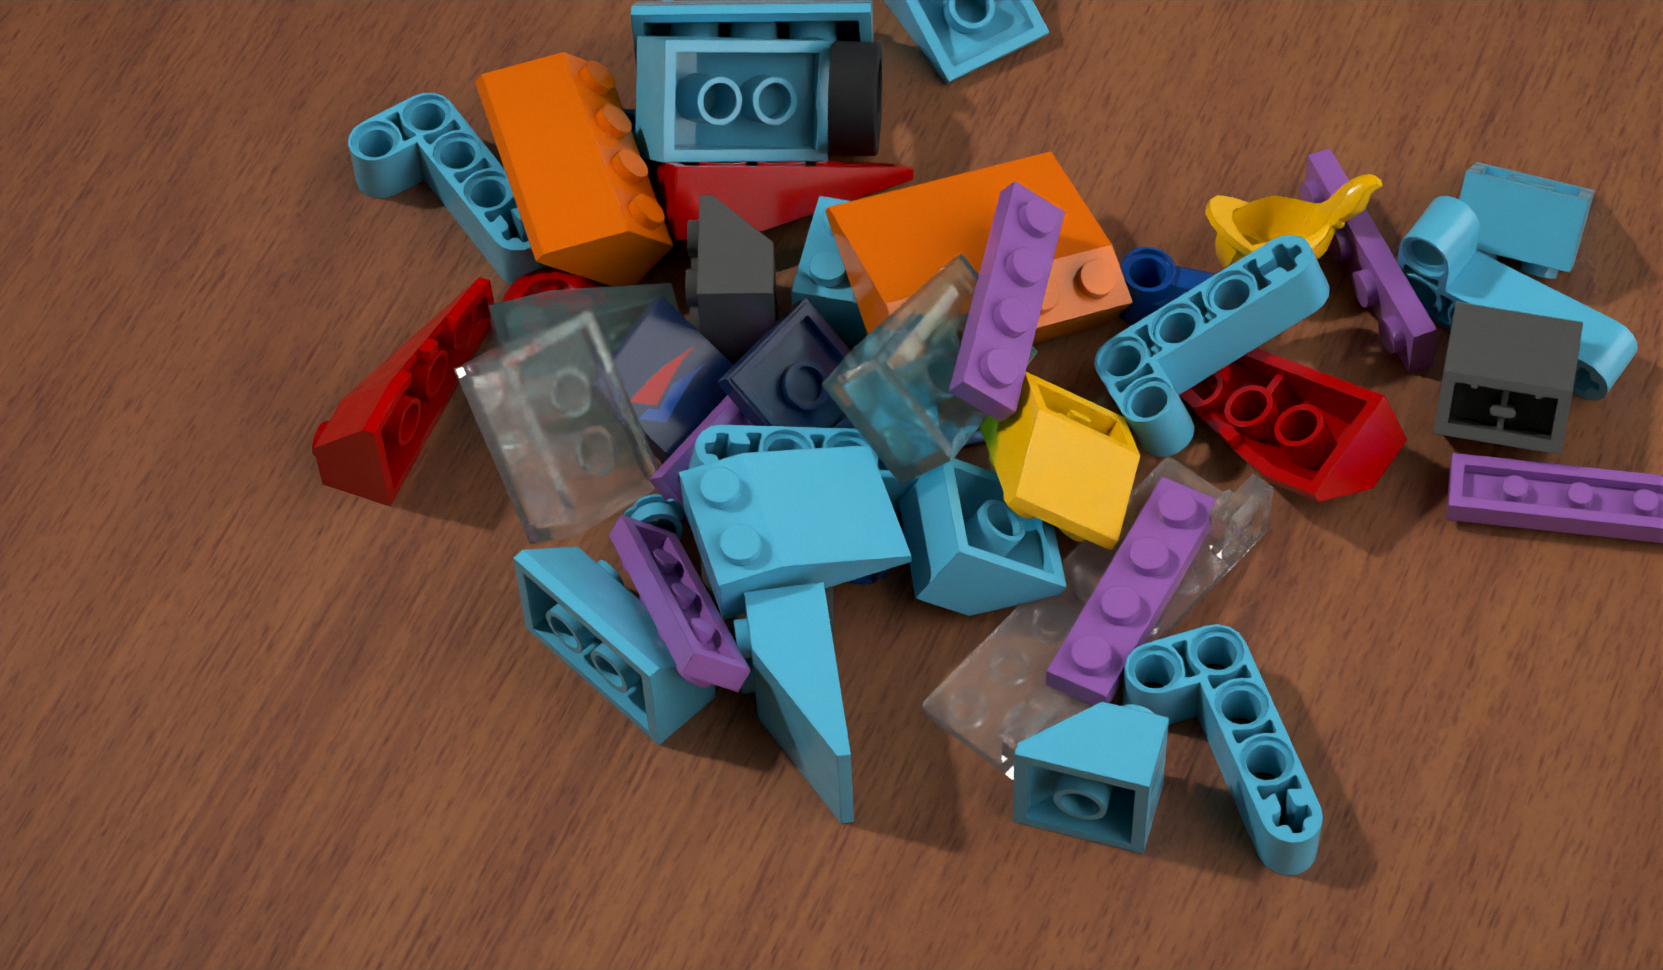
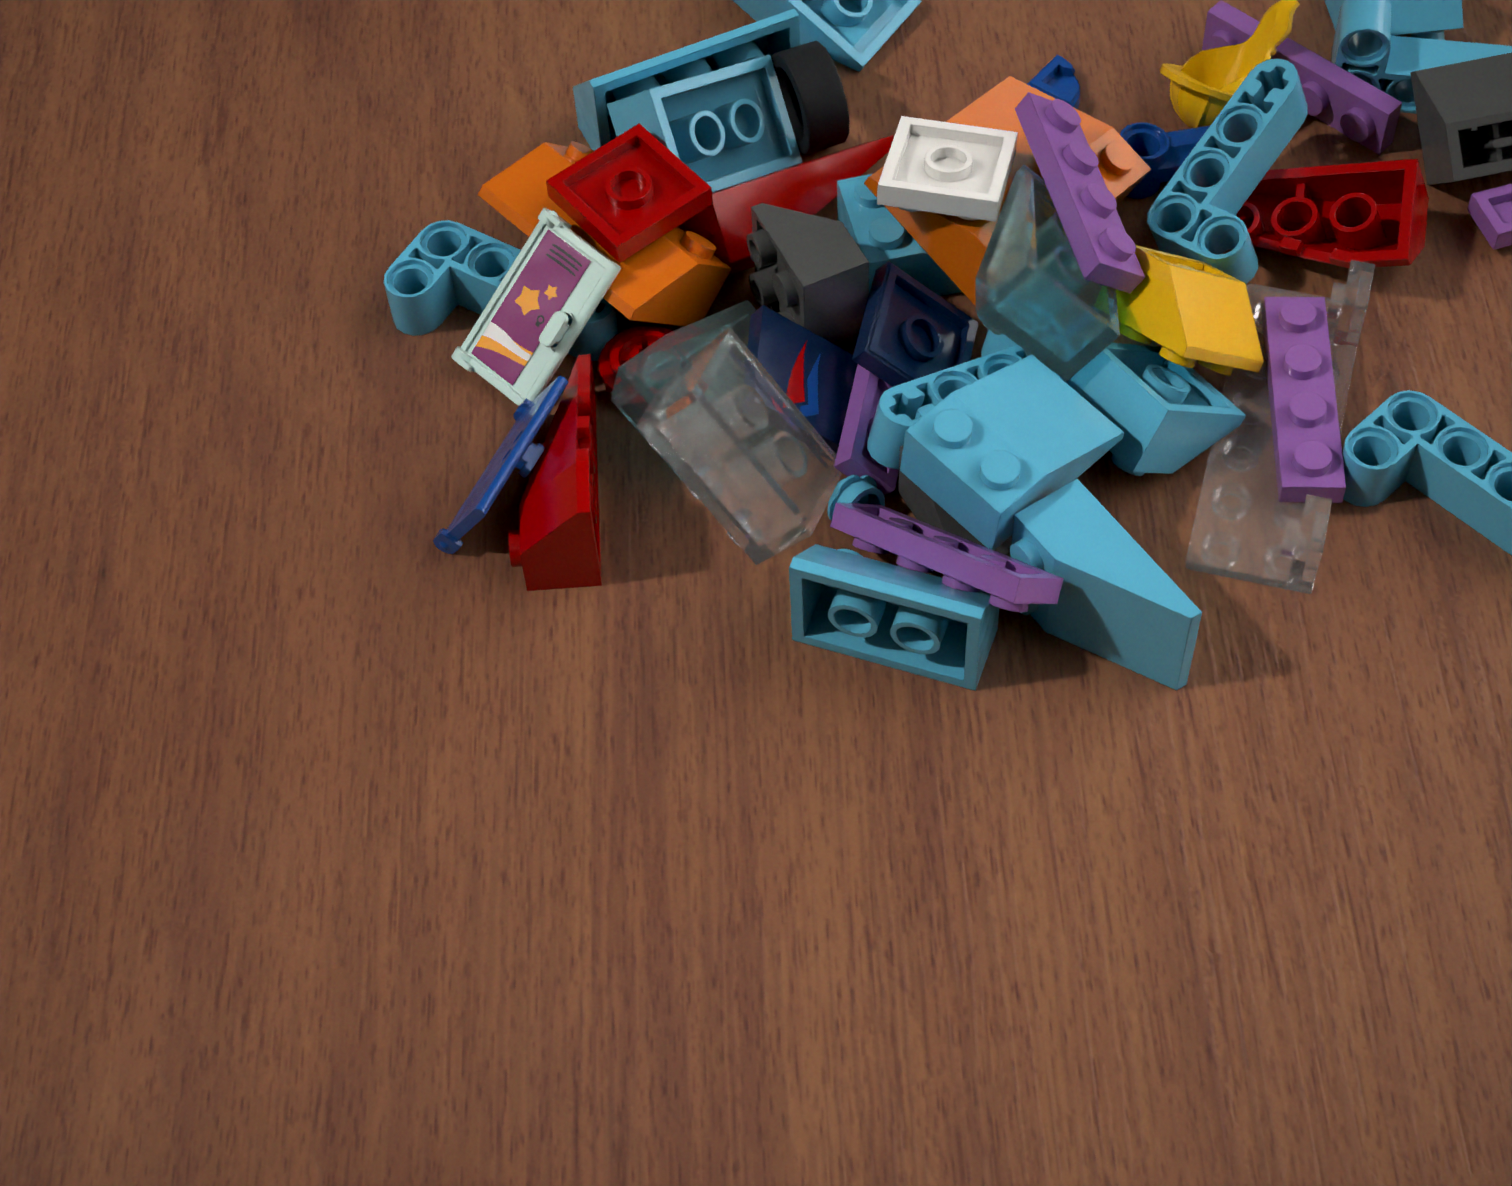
camera: 25 degrees left, 0 degrees up
medium azure slope [1013,702,1169,854] -> none
none -> blue door [433,376,569,554]
none -> door [451,208,622,406]
none -> red plate [546,124,713,263]
none -> white plate [877,116,1018,222]
none -> blue tile [1027,54,1080,109]

